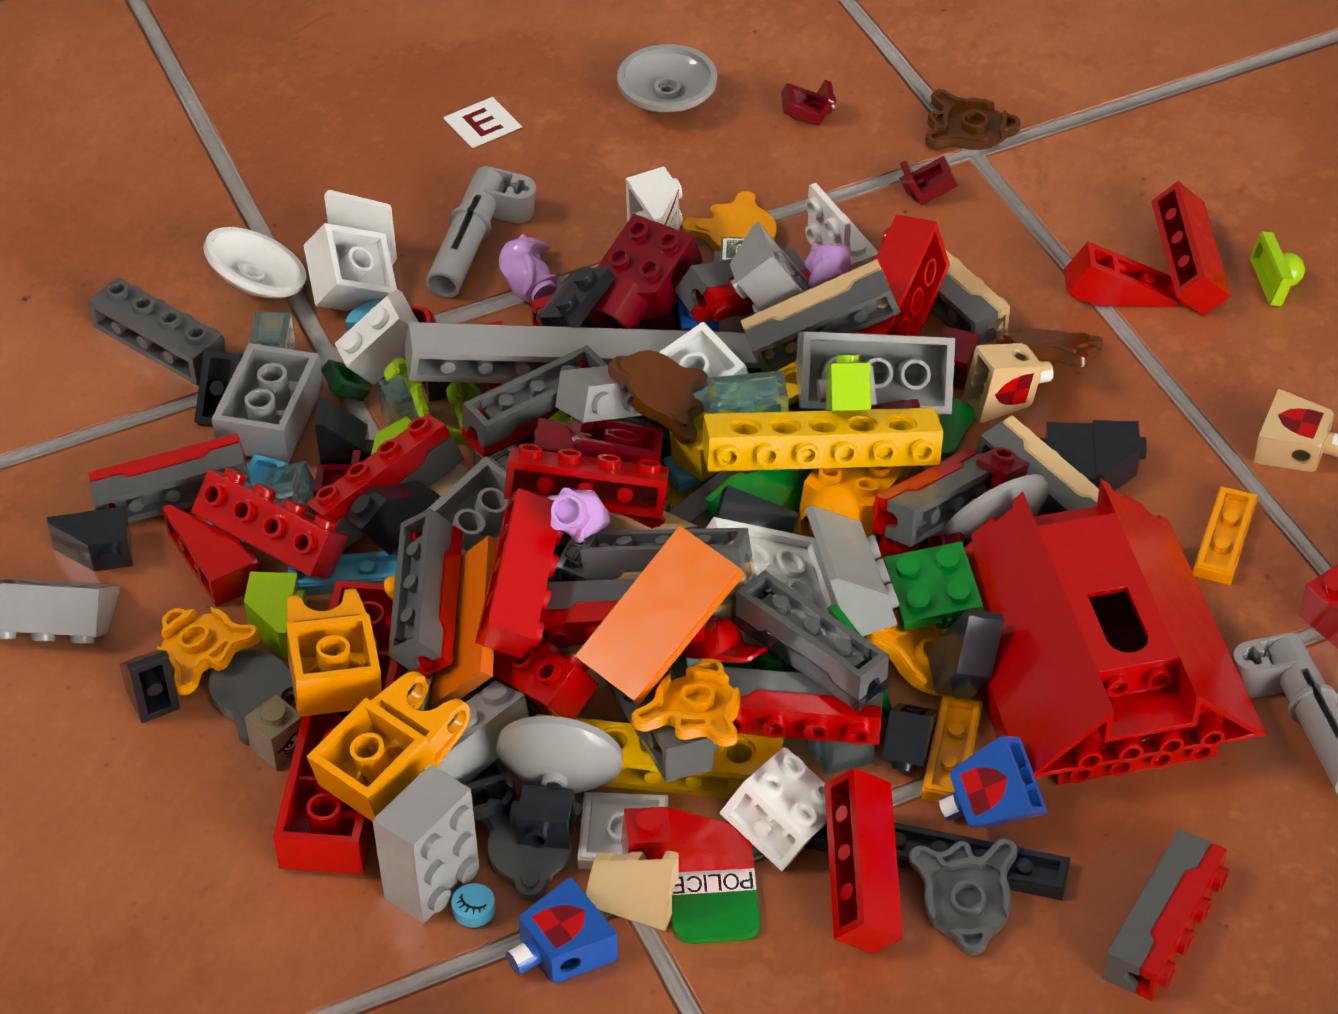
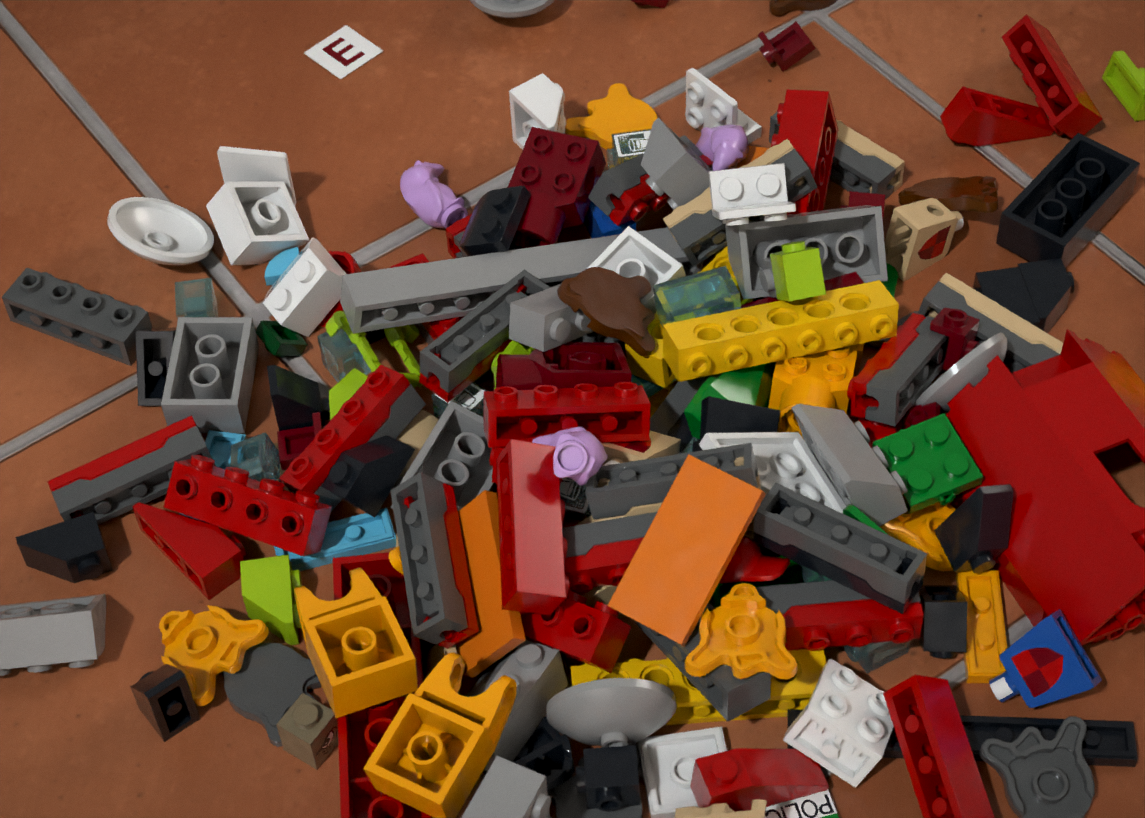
camera: 10 degrees left, 5 degrees up
light grey piece [425,166,536,298] -> none
none -> white bracket [708,163,796,226]
none -> black brick [996,133,1140,268]

